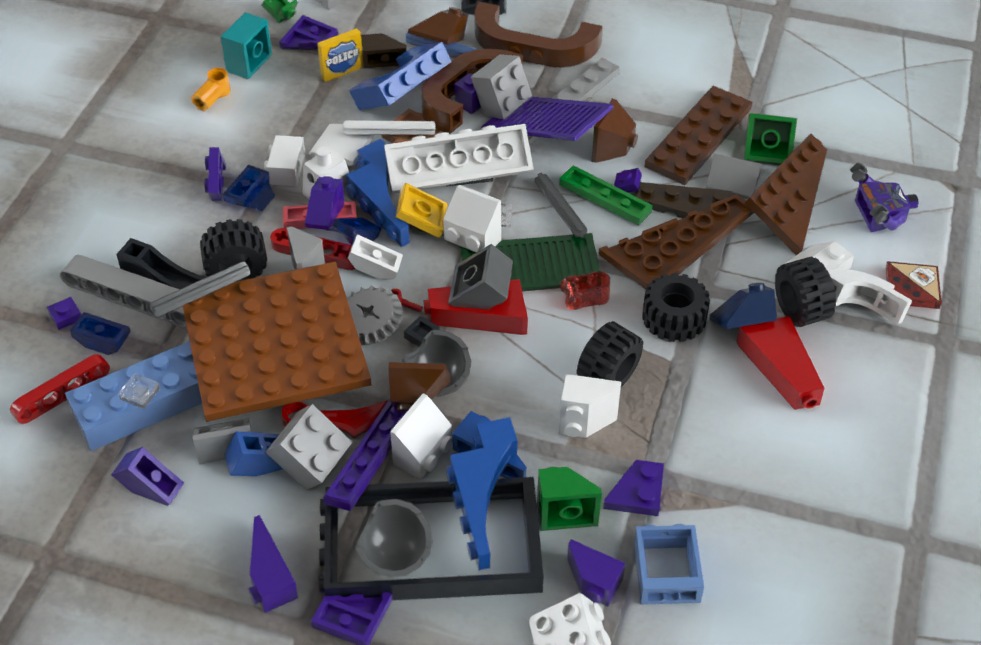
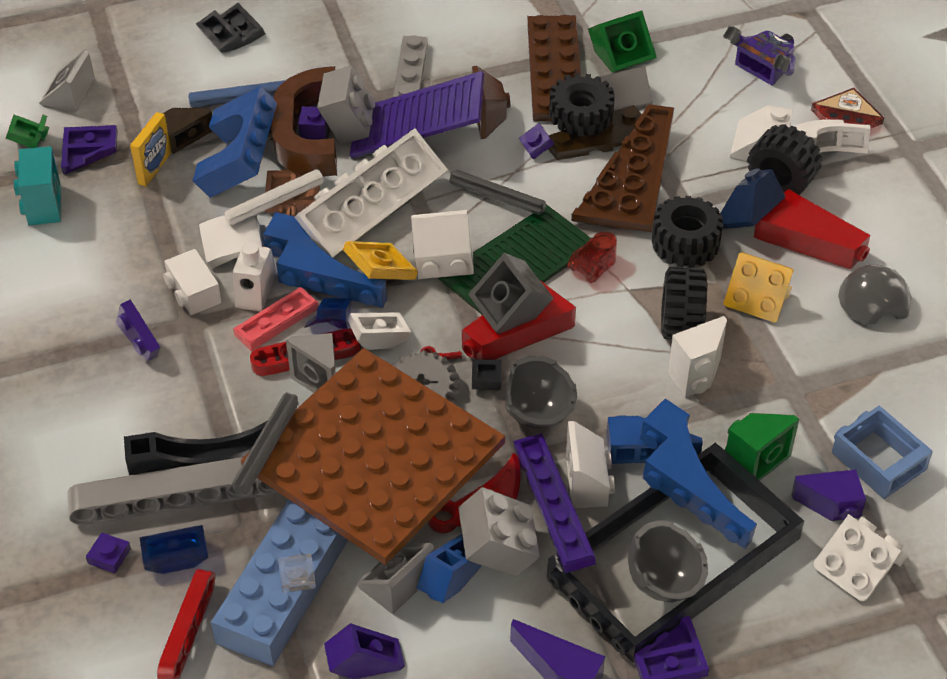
camera: 35 degrees left, 0 degrees up
light orange piece [191,67,231,111] -> none
black tyre [200,219,268,279] -> none
clear blue slope [223,164,275,211] -> none
dark purple slope [305,176,345,230] -> none
reddish brown slope [388,362,451,412] -> none
reddish brown slope [408,7,468,45] -> none
reddish brown arch [474,2,603,67] -> none
green plate [559,165,653,226] -> none
dark purple wing [603,460,664,516] -> none
reddish brown wing [744,134,827,255] -> none
none -> black tyre [549,73,615,136]
none -> yellow bracket [723,252,794,323]
none -> dark grey cylinder [838,264,912,326]

